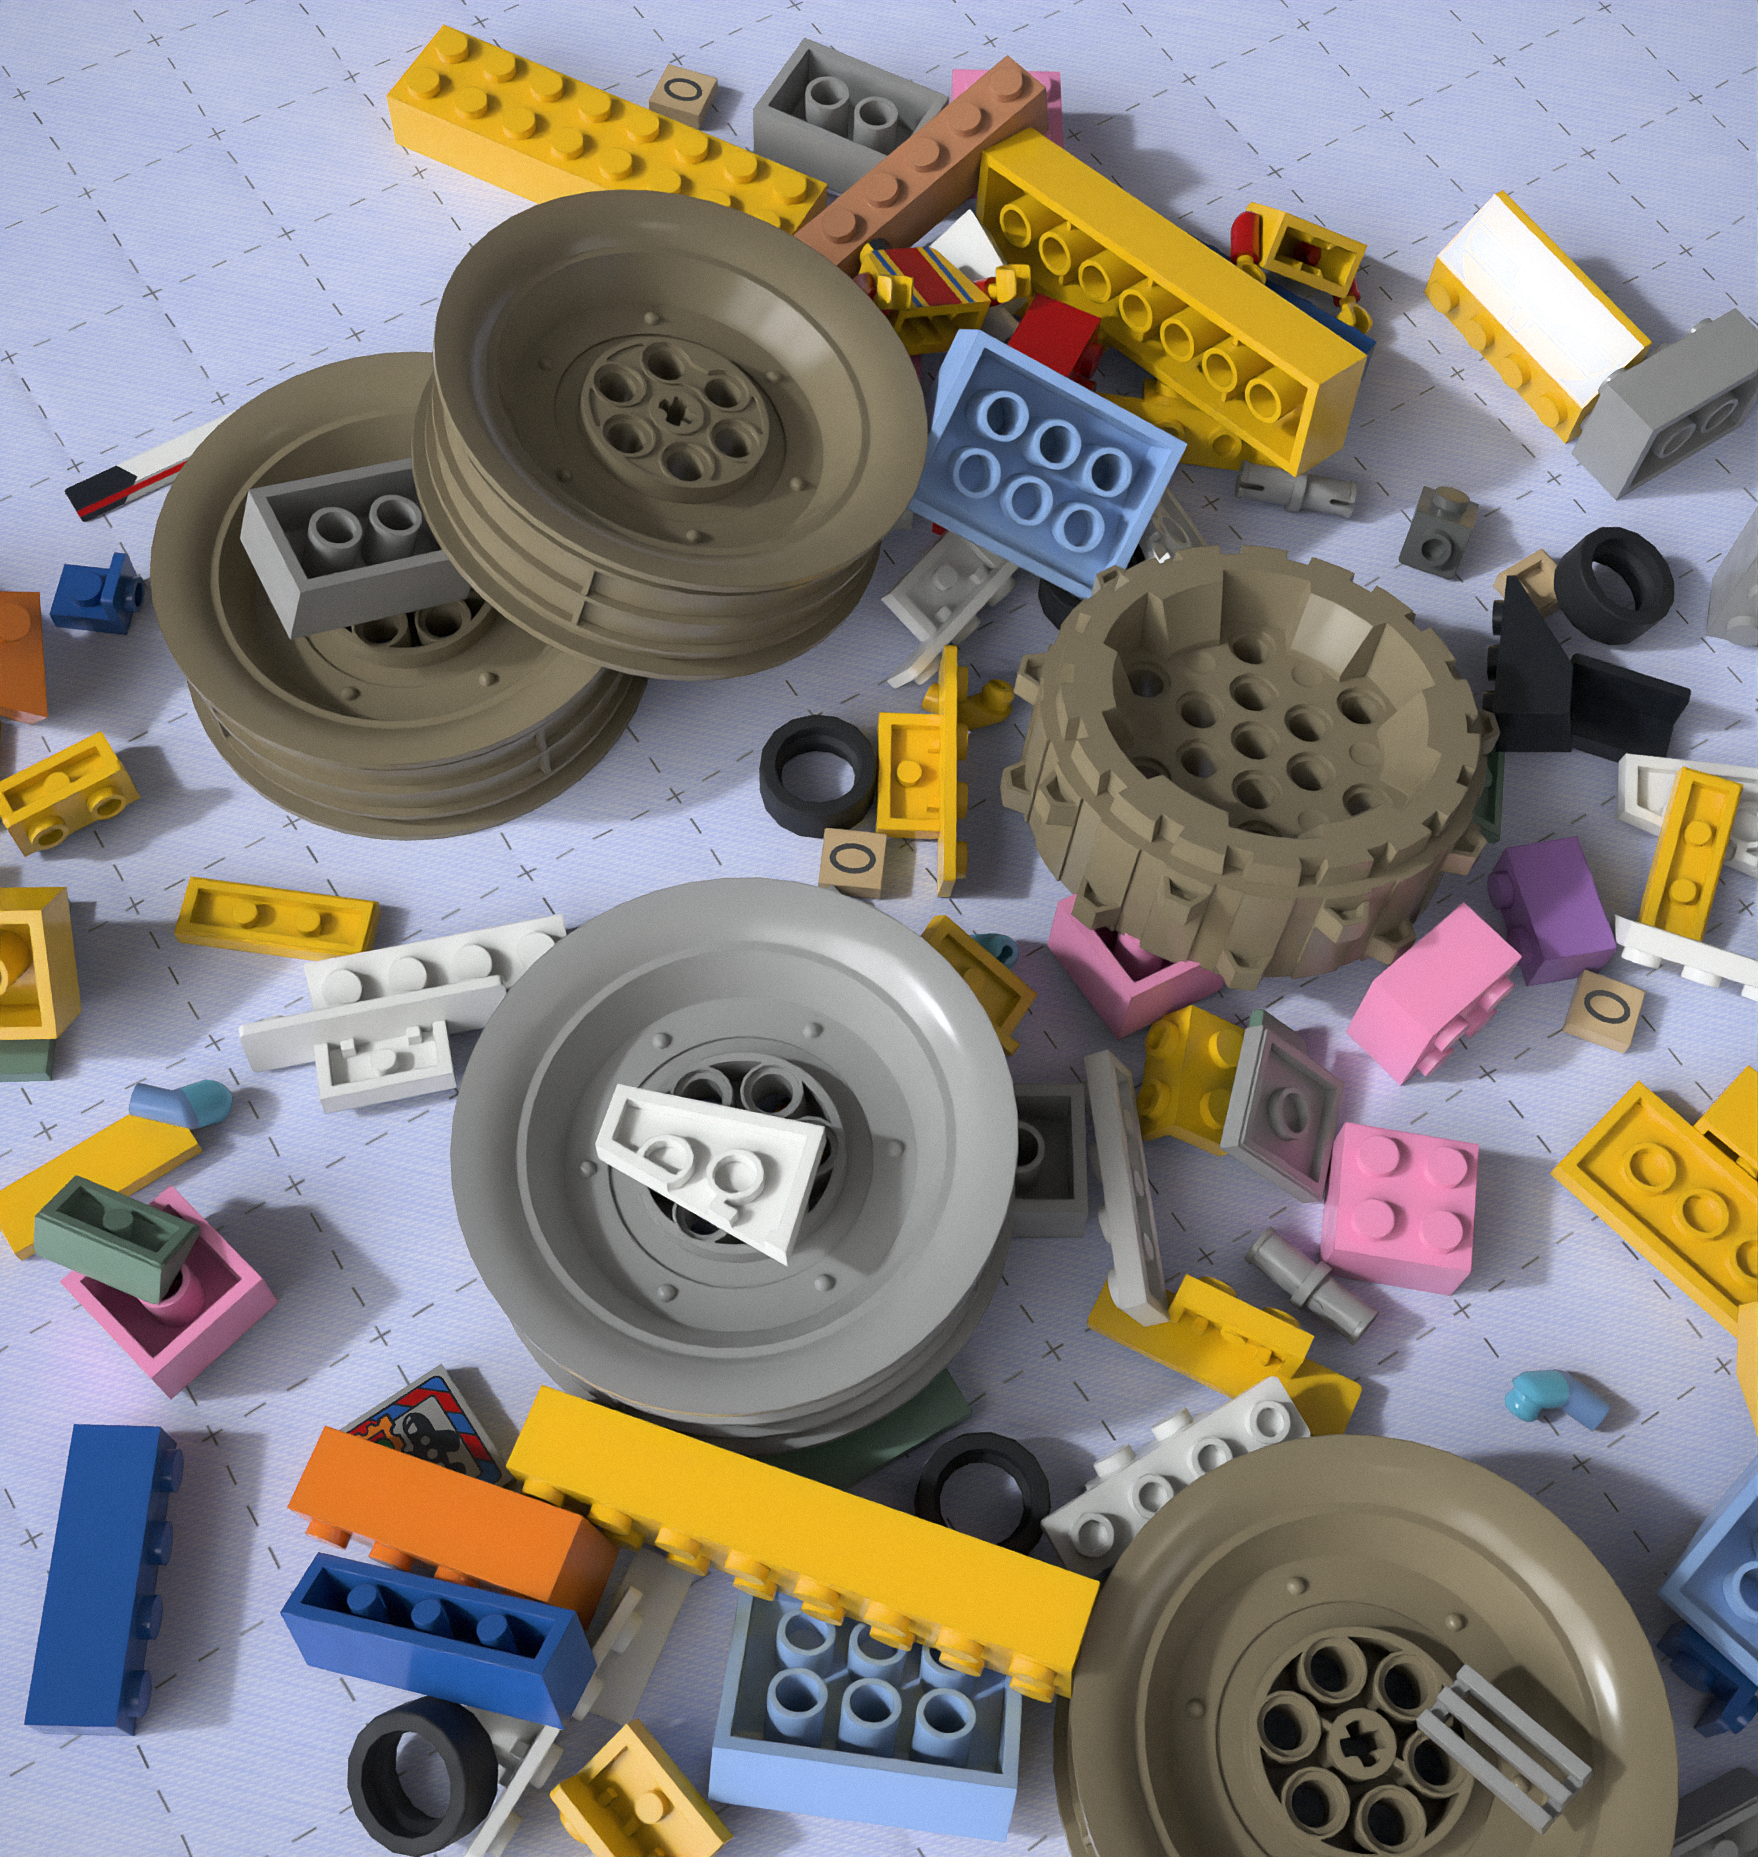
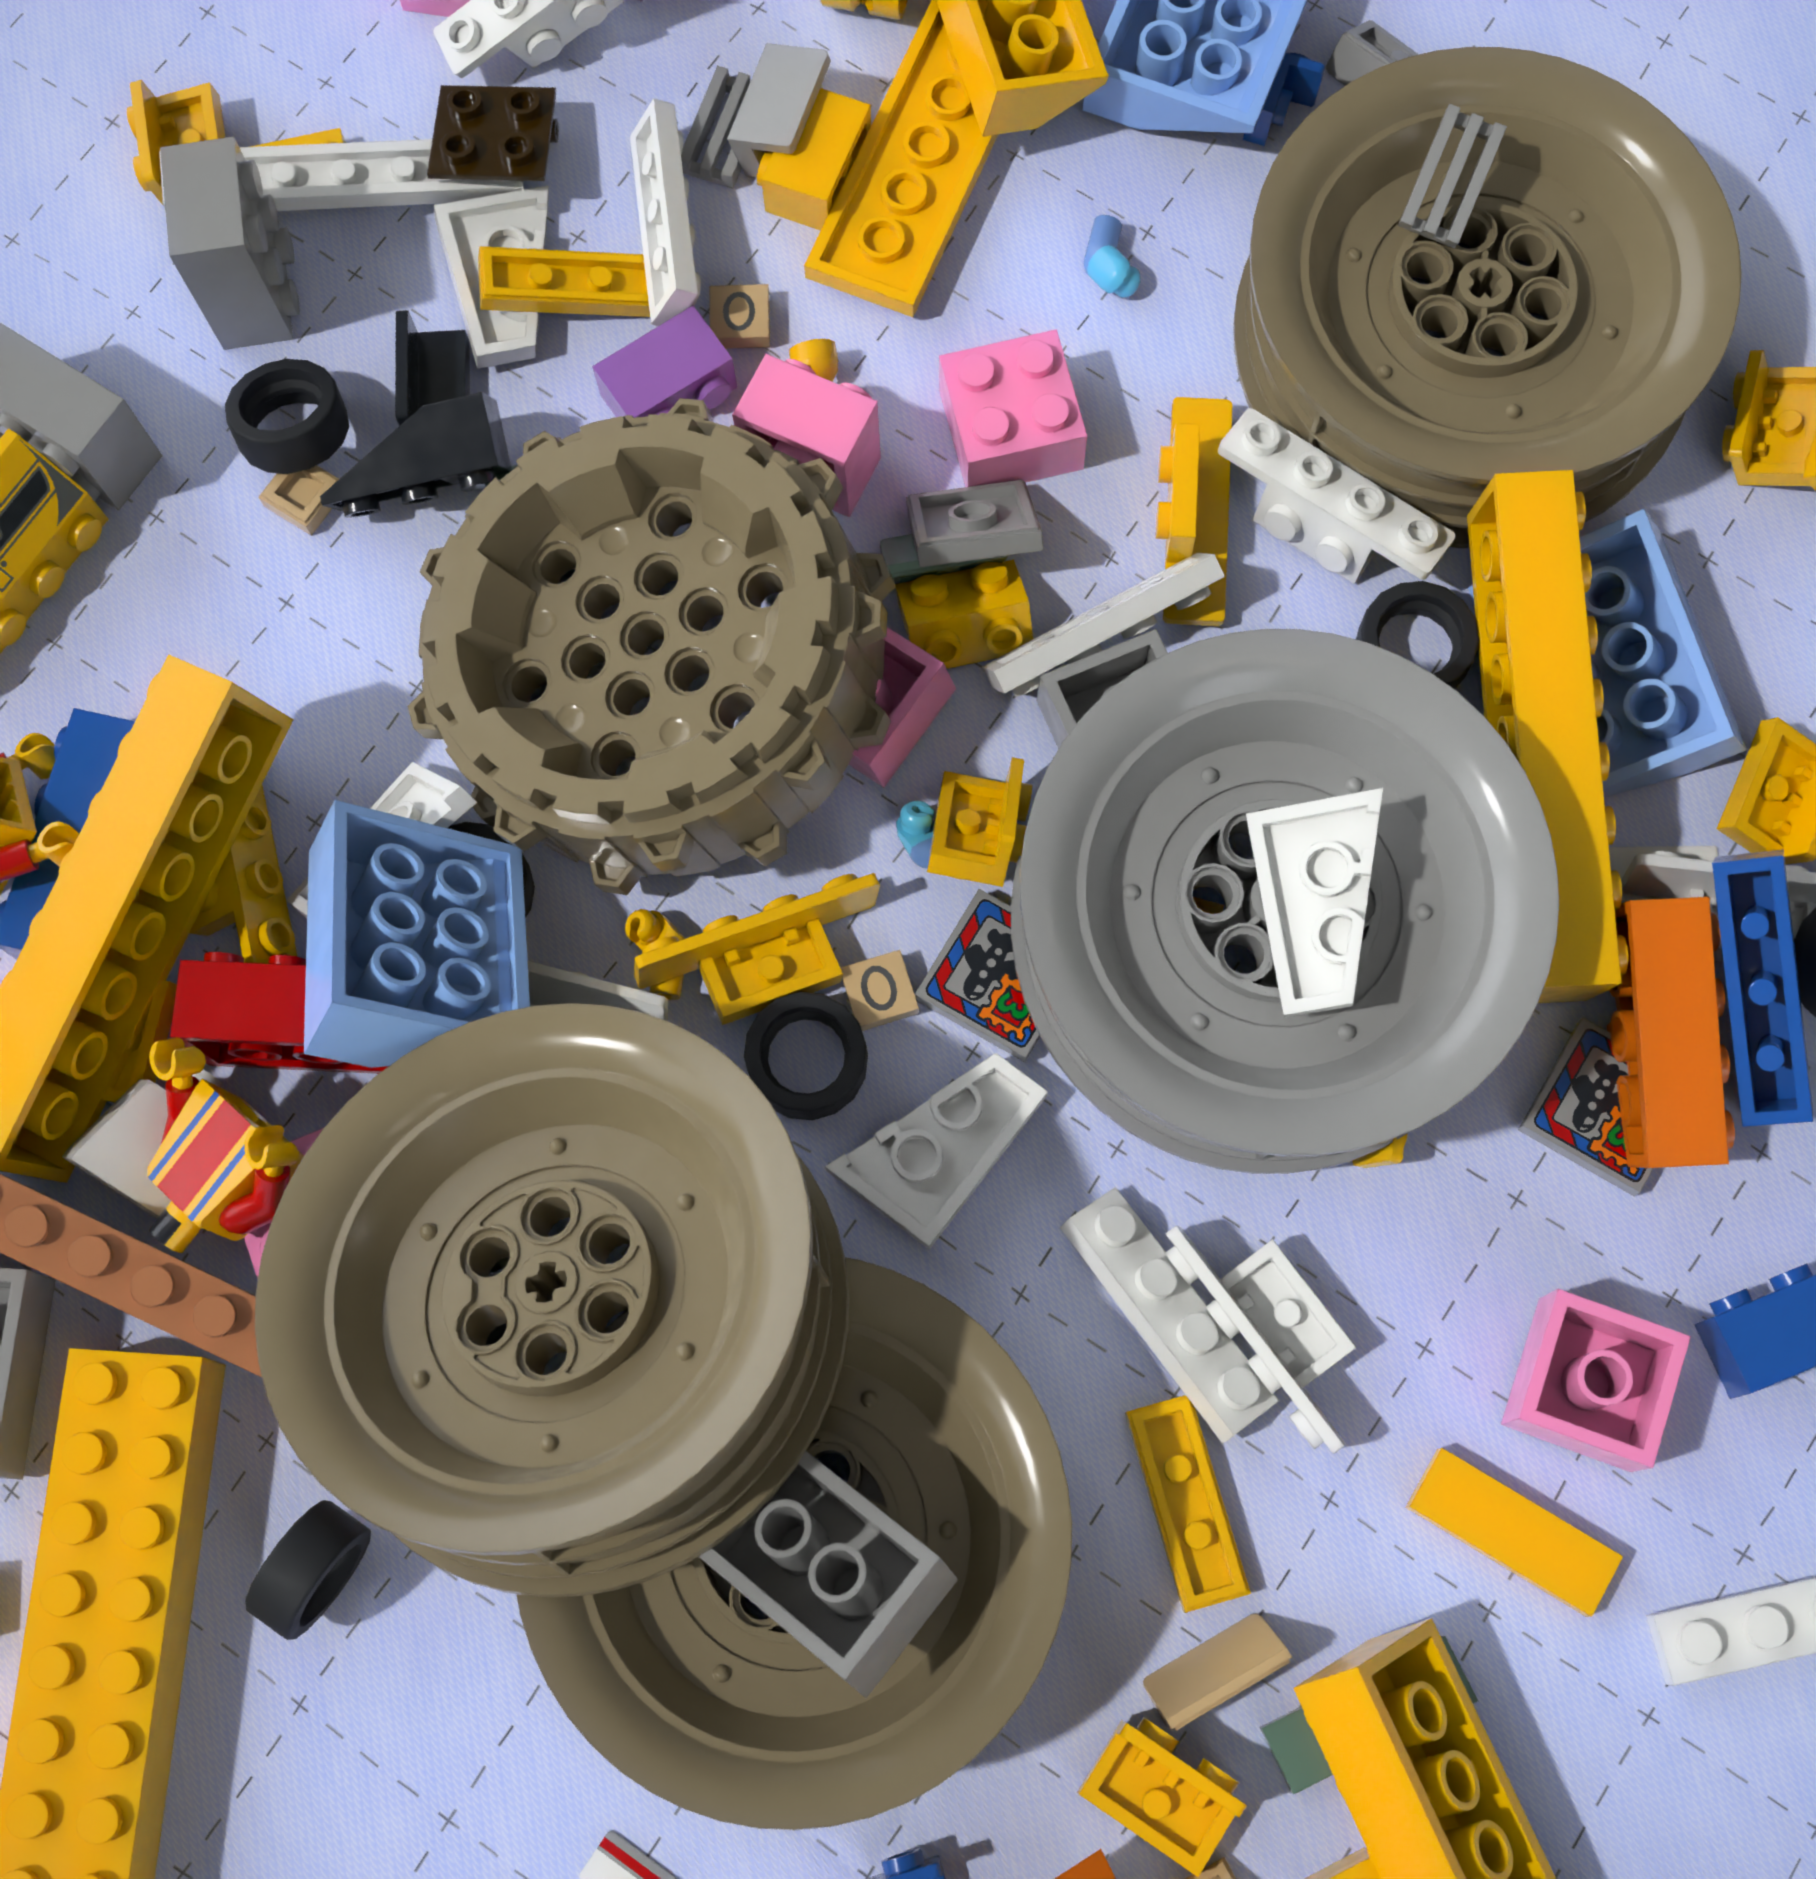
camera: 105 degrees left, 10 degrees up
sand green slope [34,1175,200,1304] -> none
arm [129,1079,233,1130] -> none
light grey pin [1235,460,1357,518] -> none
light grey pin [1245,1226,1379,1346] -> none
dark grey bracket [1399,486,1479,579] -> none
none -> yellow hinge [789,339,839,382]
none -> white wing [825,1053,1048,1249]
none -> tan slope [1143,1614,1292,1730]

